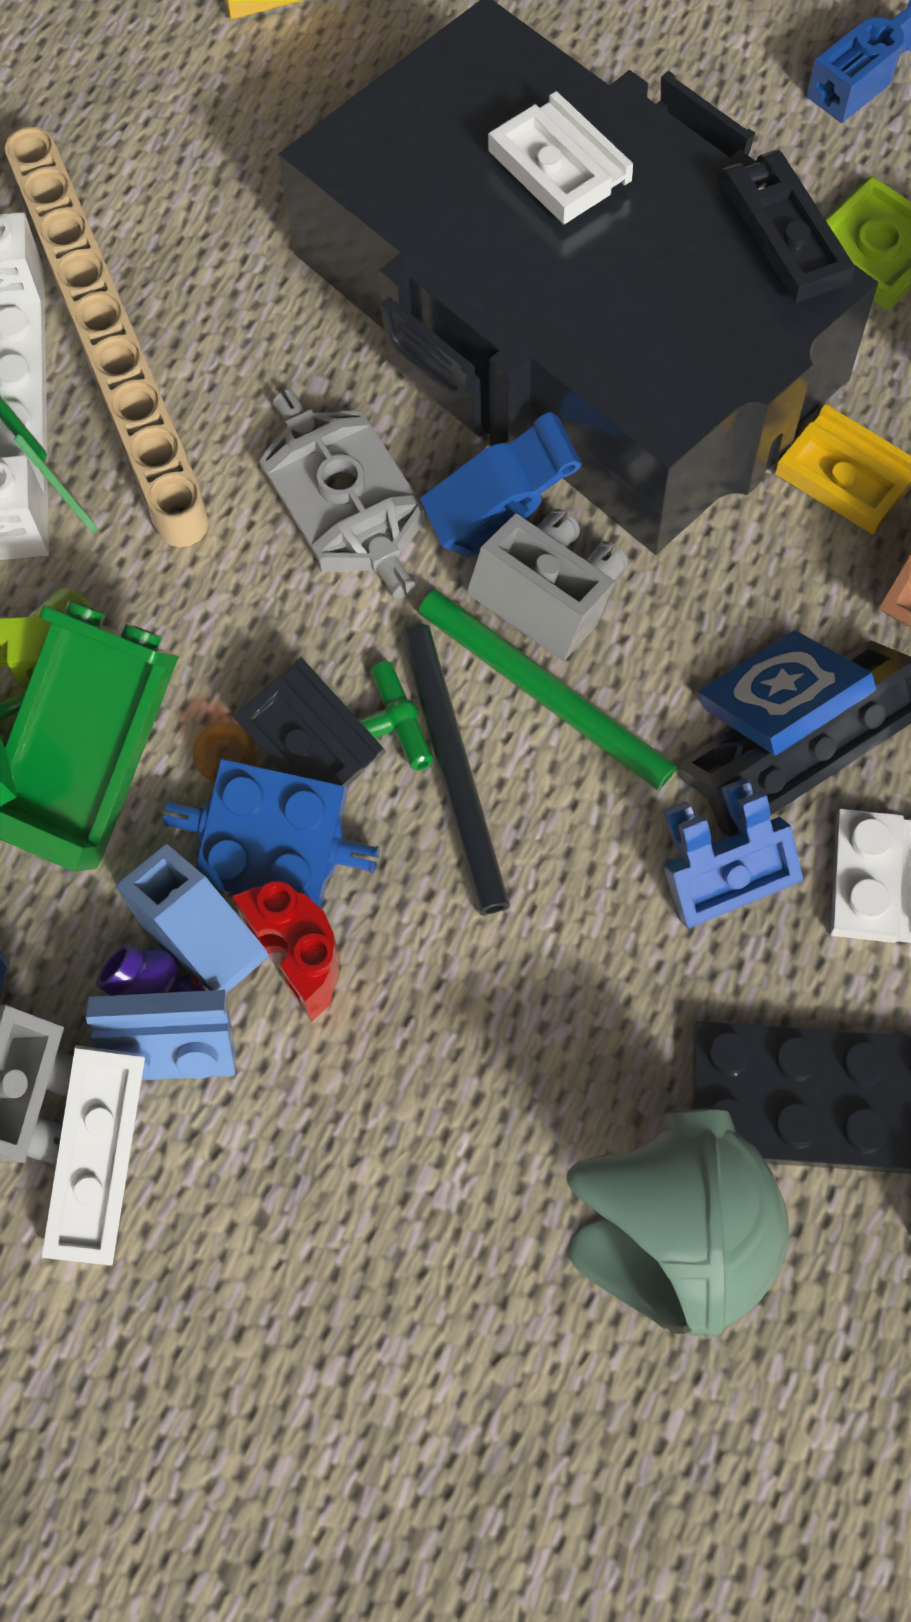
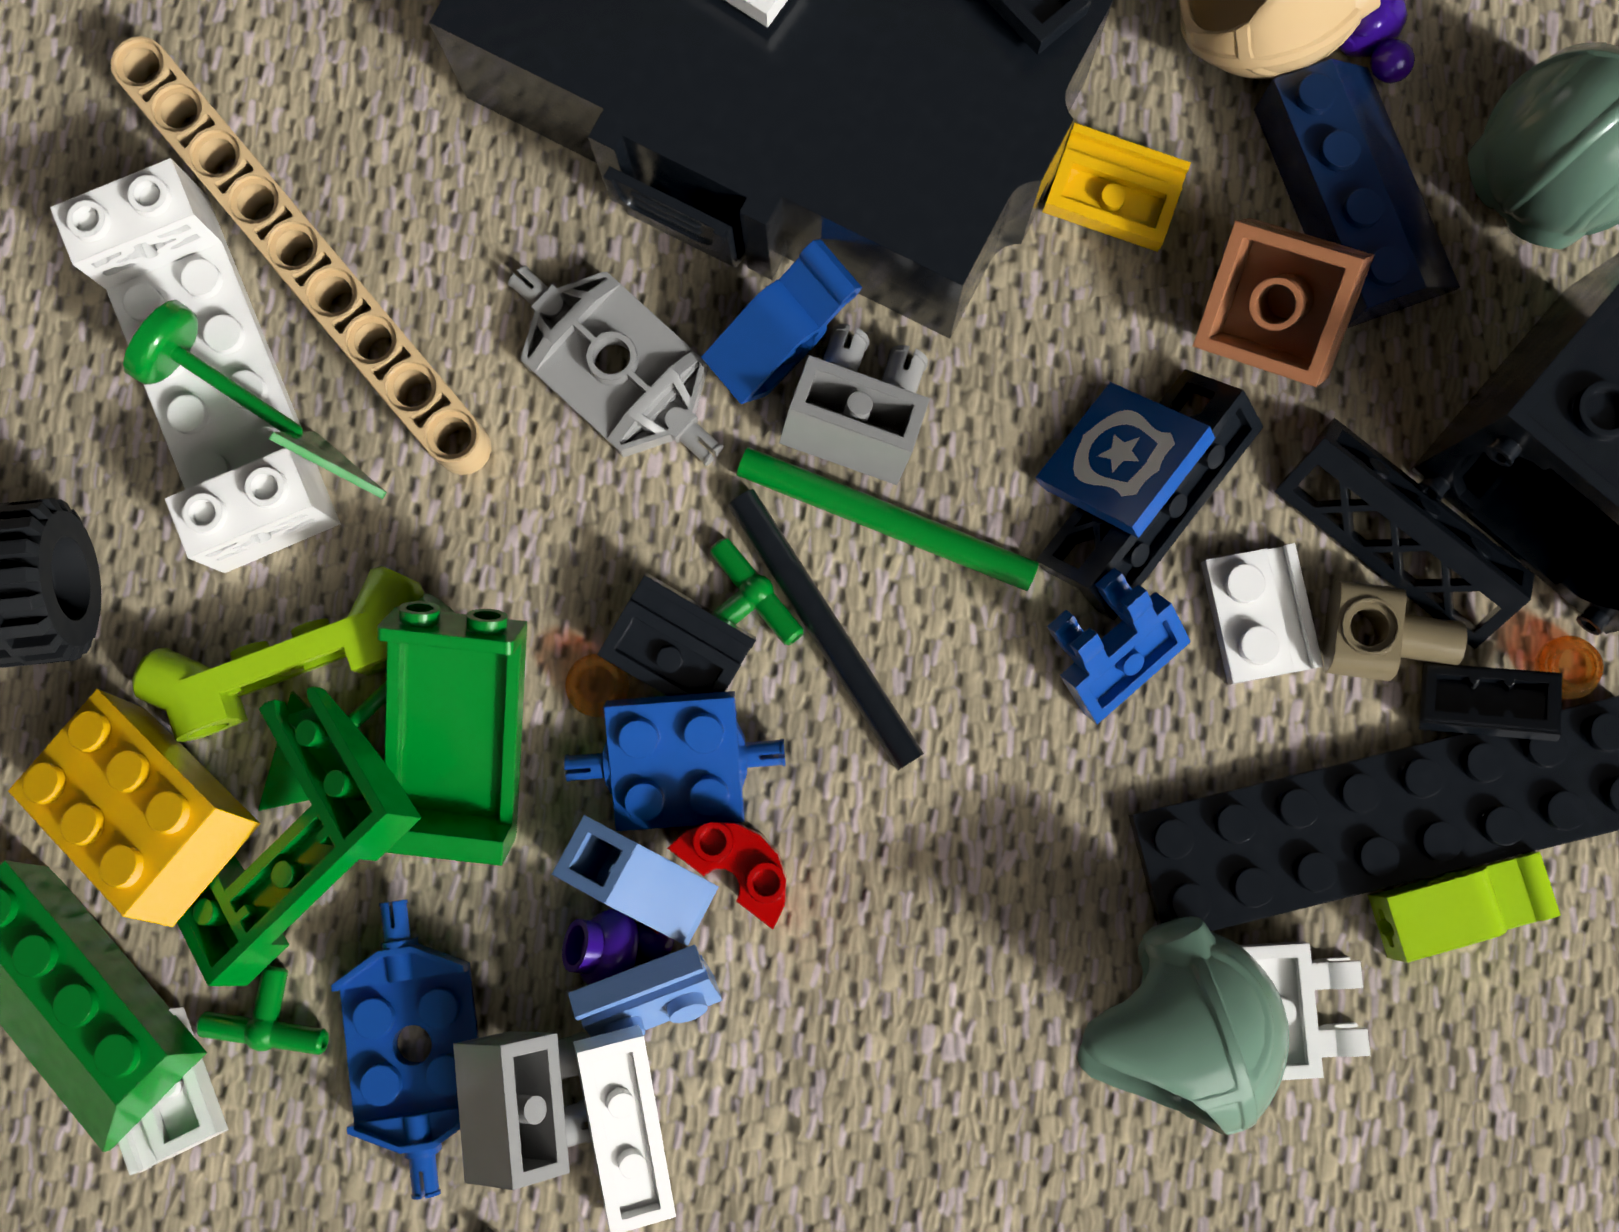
camera: 20 degrees left, 15 degrees up
none -> white plate [1239,941,1371,1080]

